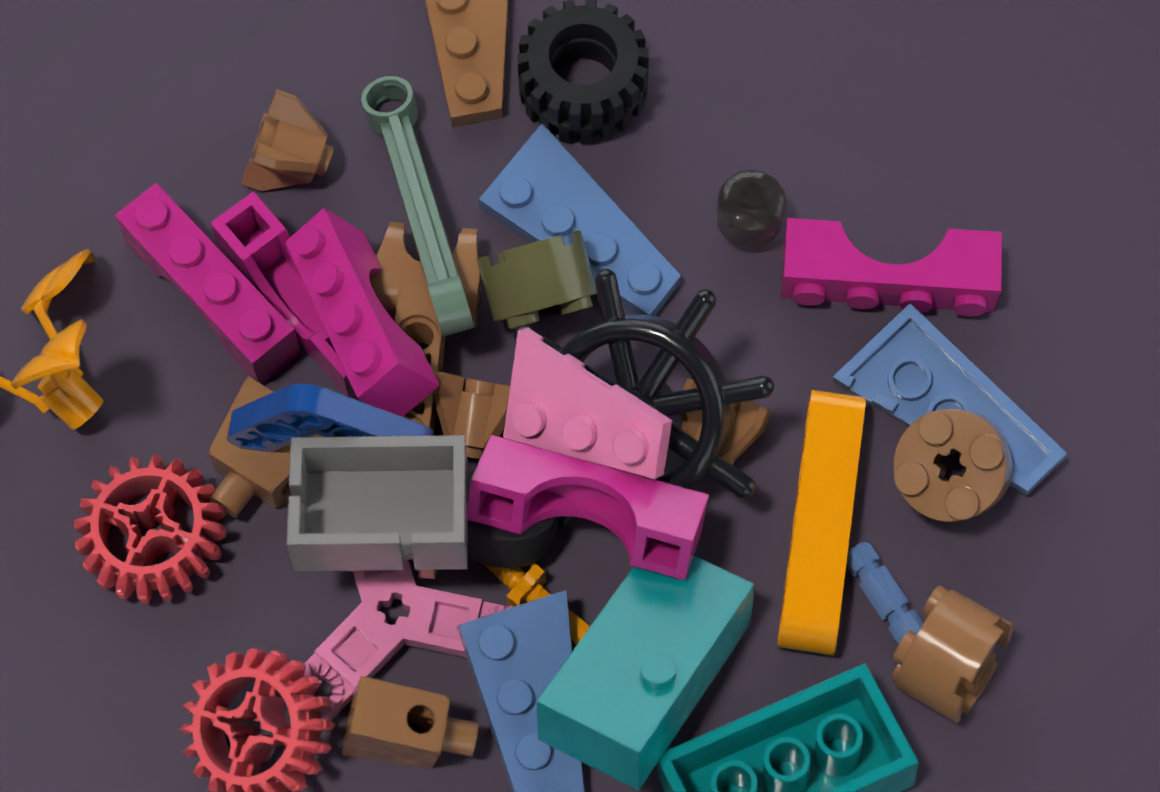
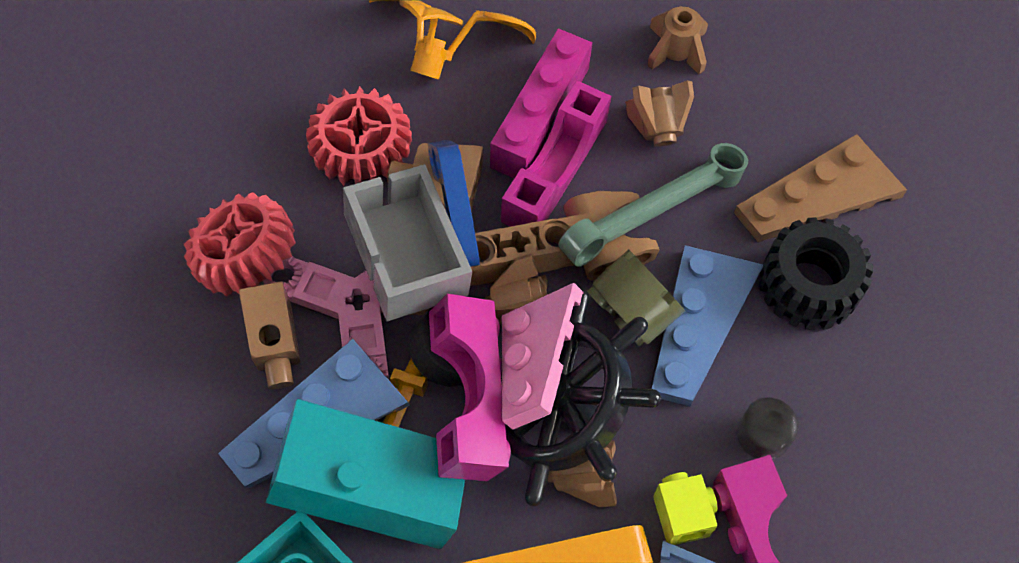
camera: 65 degrees right, 5 degrees down
dark pink arch [285,208,440,417] -> none
none -> medium nougat brick [647,6,708,74]
none -> neon yellow brick [653,472,718,545]

